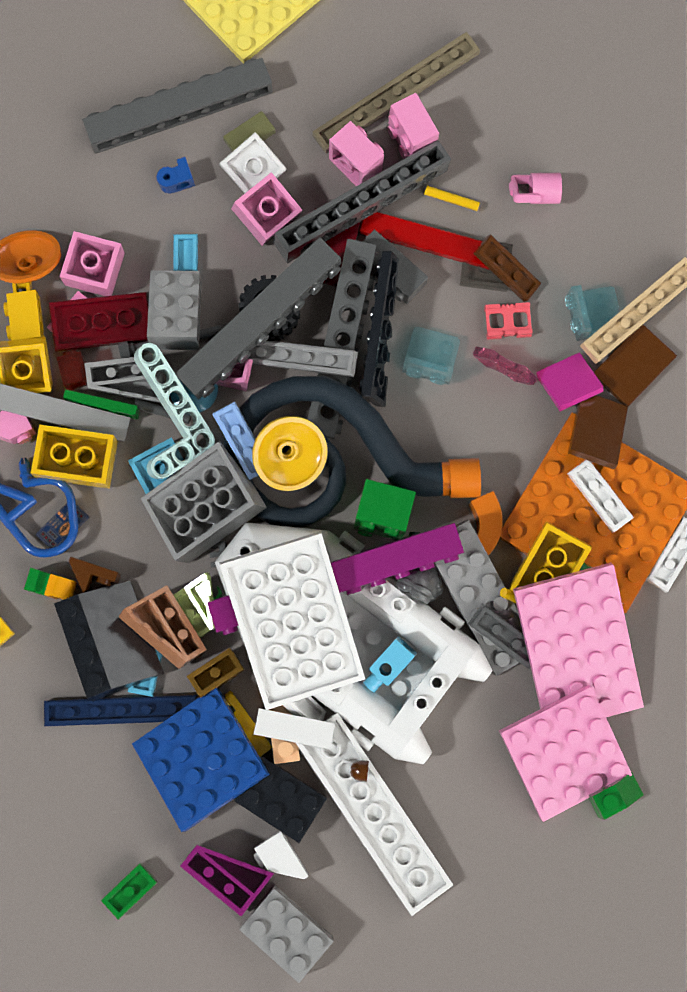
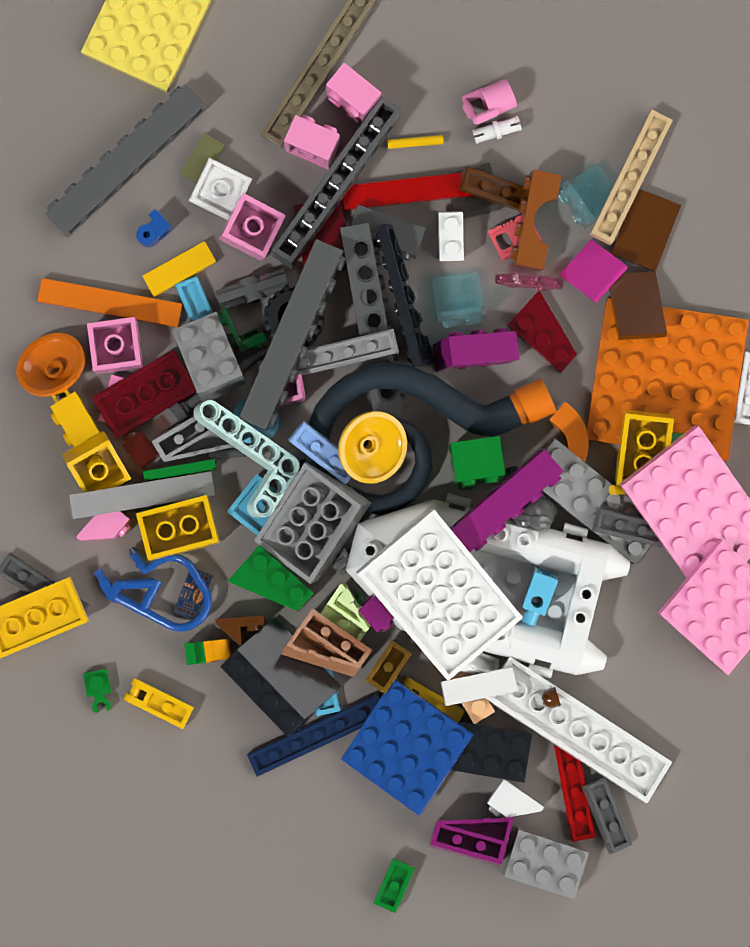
camera: 15 degrees left, 5 degrees up
white tile [567,460,634,533] -> none
none -> orange tile [37,278,183,328]
none -> yellow tile [142,241,217,298]
none -> dark grey piece [215,269,290,310]
none -> dark green bracket [218,303,267,352]
none -> green wedge [227,545,314,612]
none -> magenta wedge [432,328,520,373]
none -> white brick [438,211,464,261]
none -> white pin [472,115,522,144]
none -> dark red wing [507,290,577,373]
none -> dark orange arch [510,170,562,271]
none -> red tile [554,745,596,842]
none -> dark grey tile [582,777,633,854]

